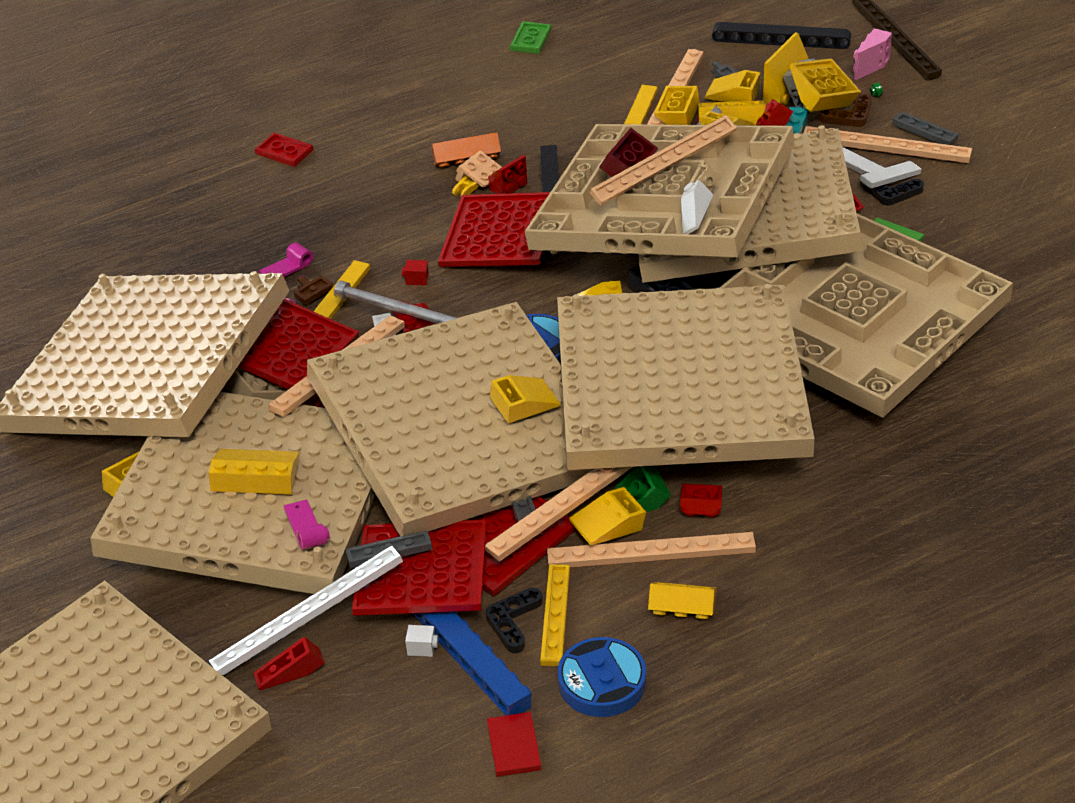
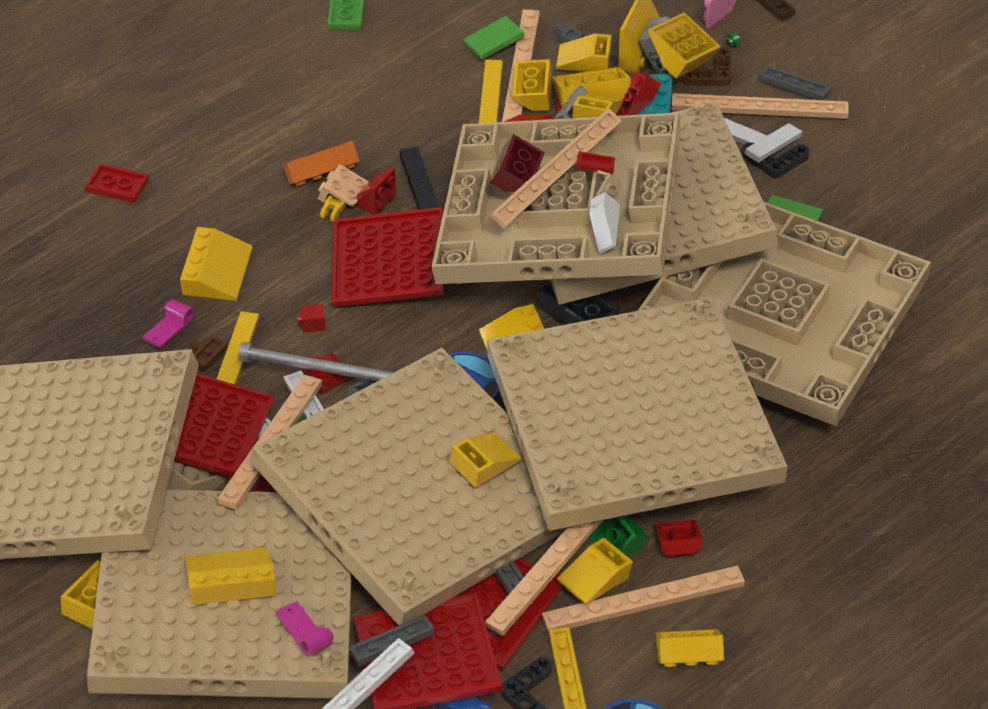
camera: 15 degrees left, 5 degrees up
none -> yellow slope [180,227,253,301]
none -> bright green tile [463,16,525,60]
none -> red tile [576,151,615,174]

